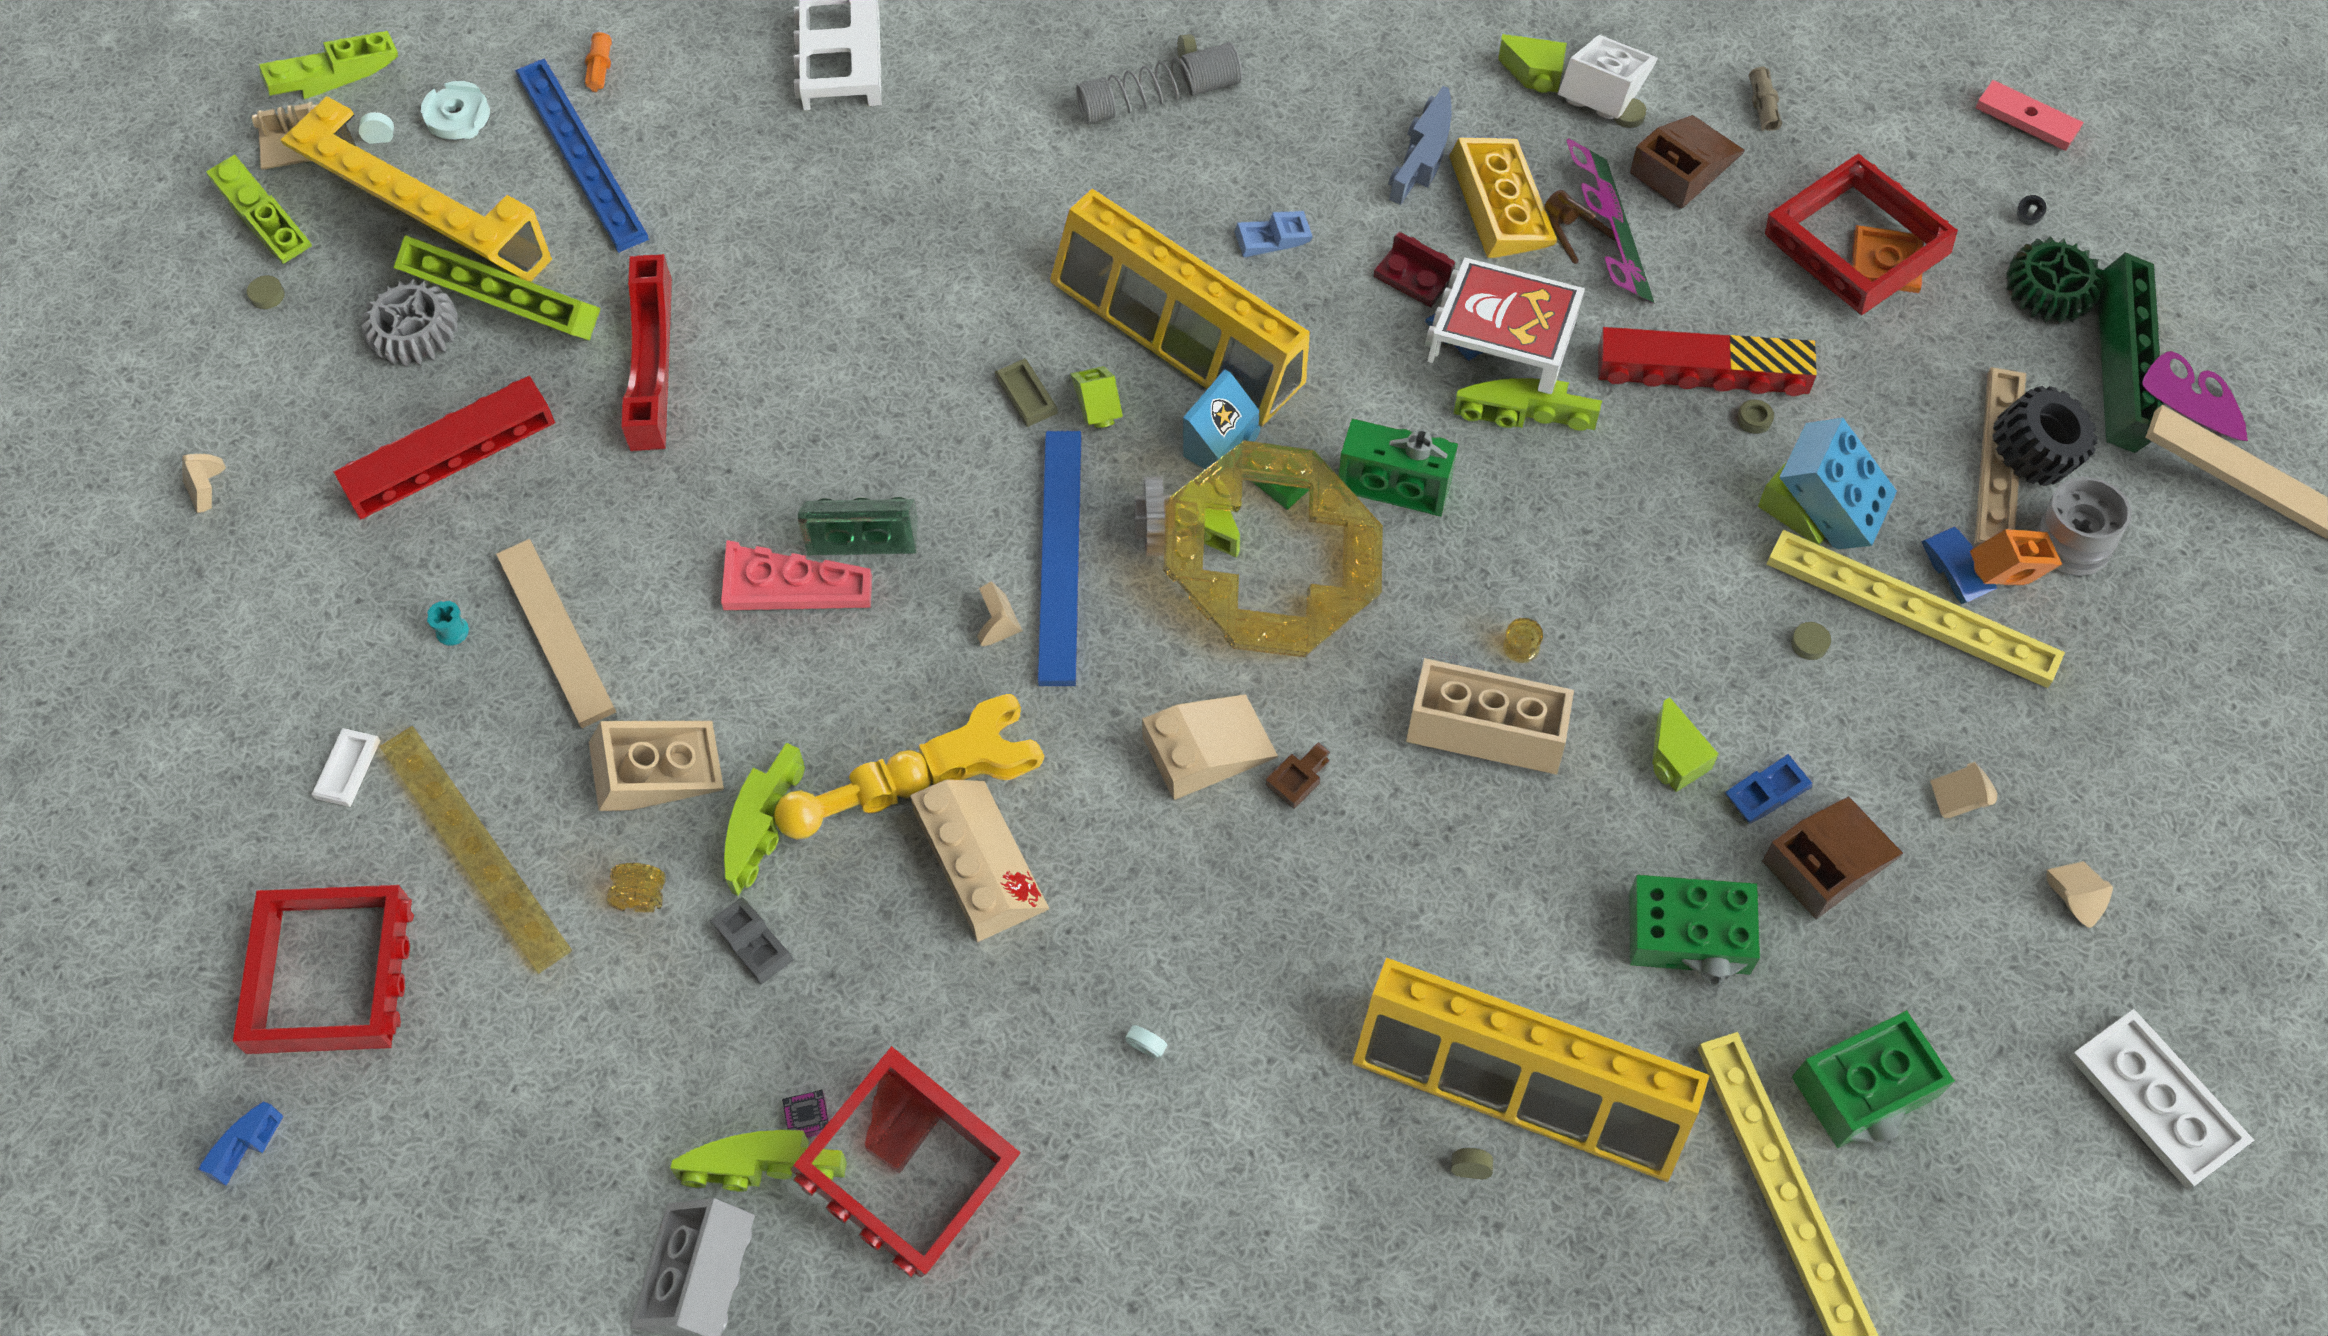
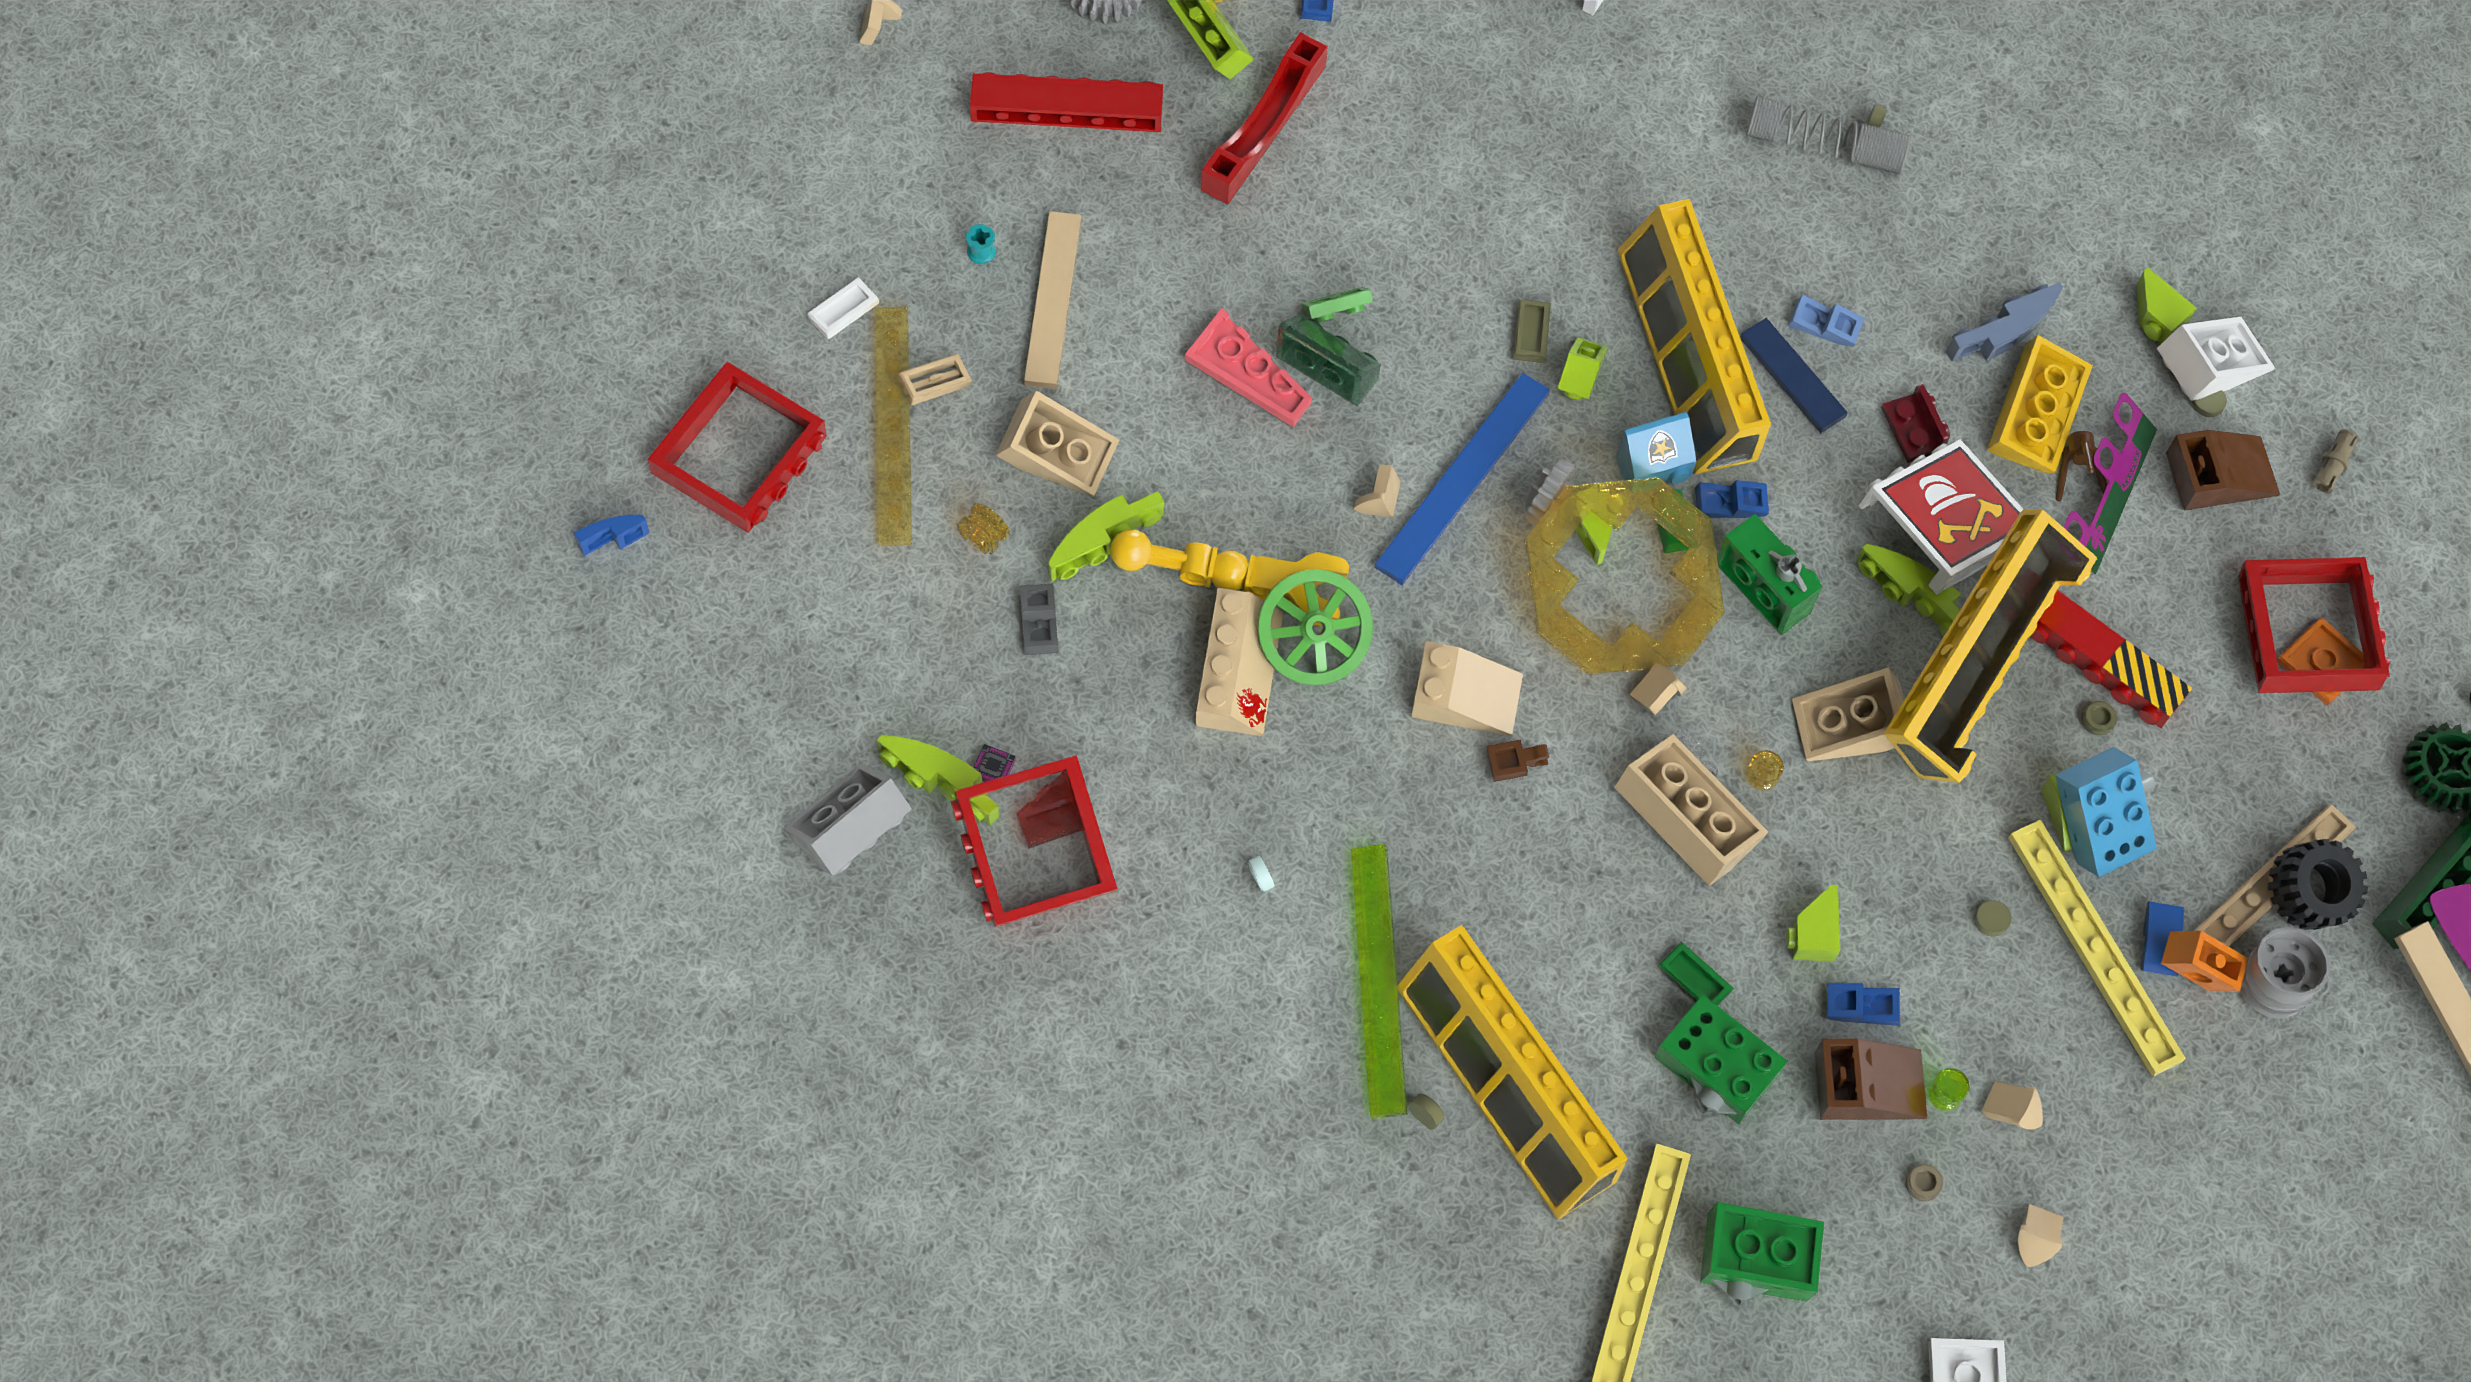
camera: 30 degrees right, 5 degrees up
none -> tan tile [897,354,972,406]
none -> bright green wheel [1257,569,1373,685]
none -> bright green plate [1301,287,1373,322]
none -> clear neon green tile [1351,844,1408,1119]
none -> tan tile [1629,663,1687,715]
none -> green tile [1658,941,1734,1006]
none -> blue slope [1695,480,1769,518]
none -> dark blue tile [1740,317,1848,434]
none -> tan slope [1792,667,1906,761]
none -> window [1884,509,2097,783]
none -> dark tan tile [1906,1164,1943,1201]
none -> clear neon green wheel [1928,1068,1970,1111]

